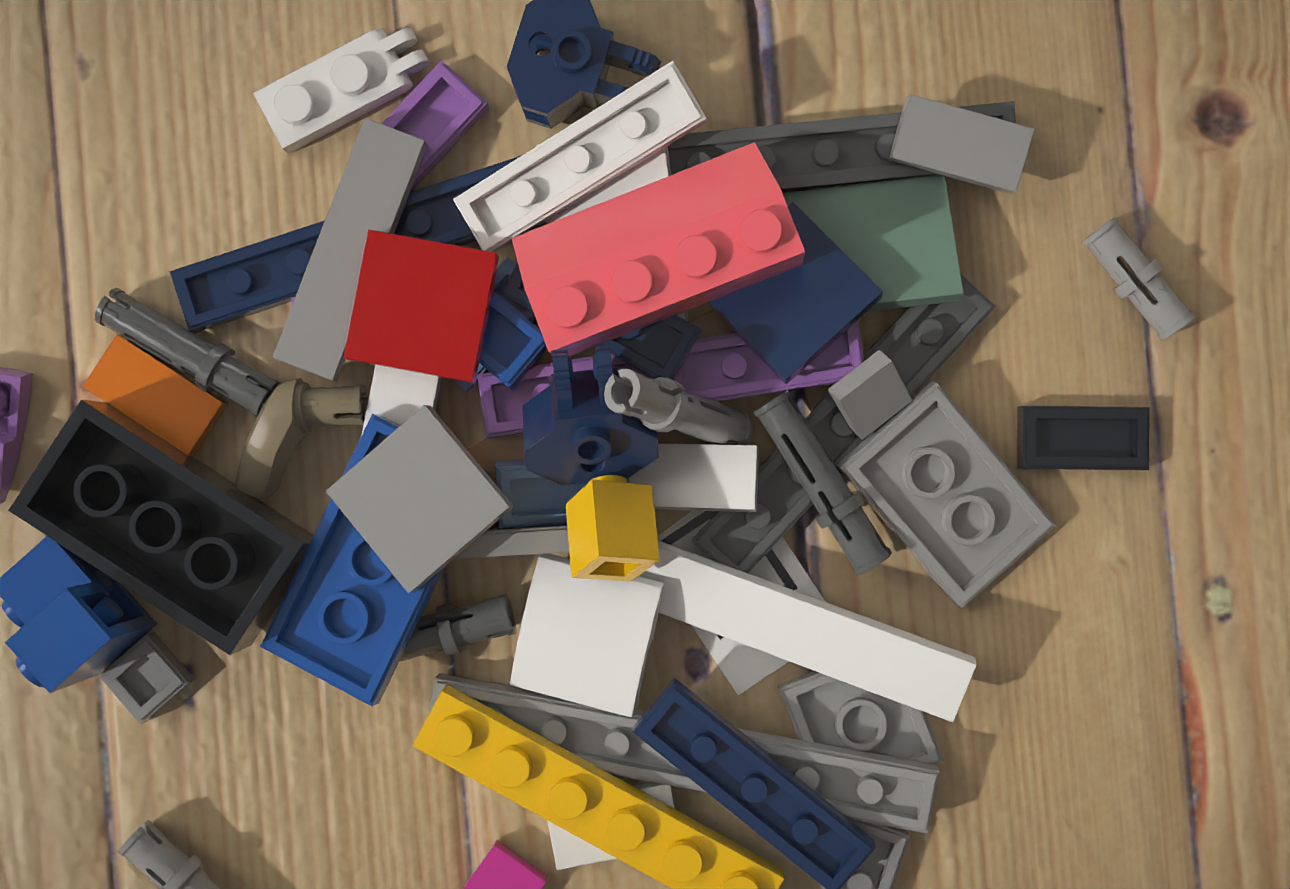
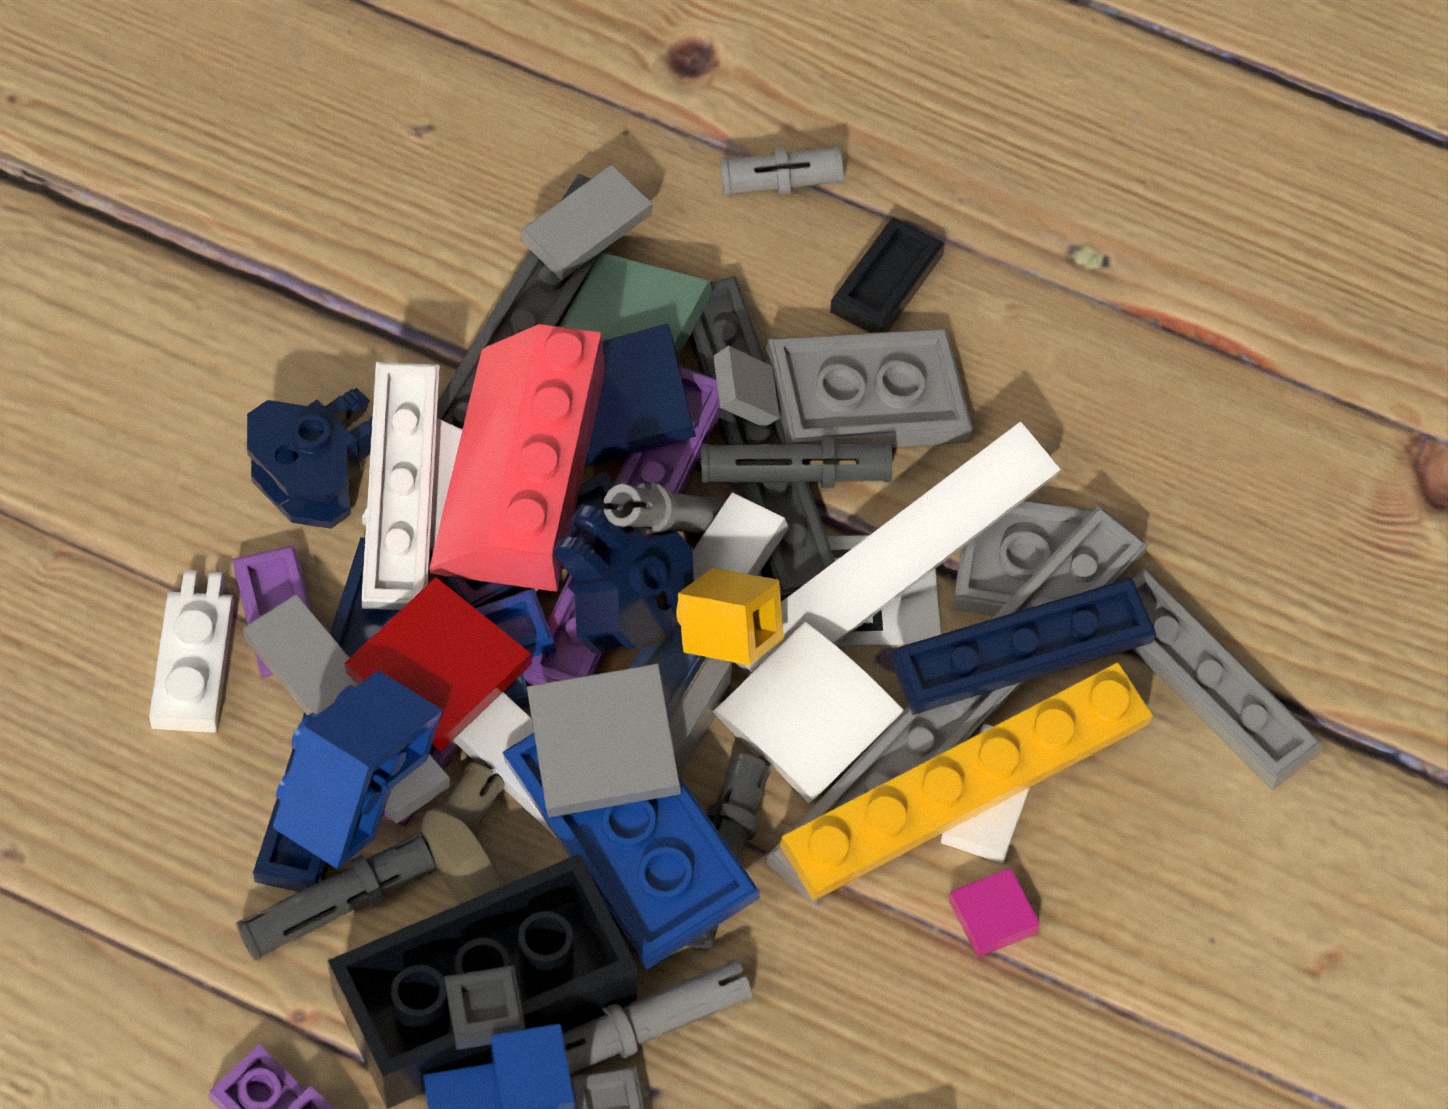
camera: 65 degrees left, 30 degrees down
orange tile [82,334,229,456] -> none
none -> blue brick [272,670,443,869]
none -> dark grey tile [445,965,525,1050]
none -> light grey pin [562,959,752,1076]

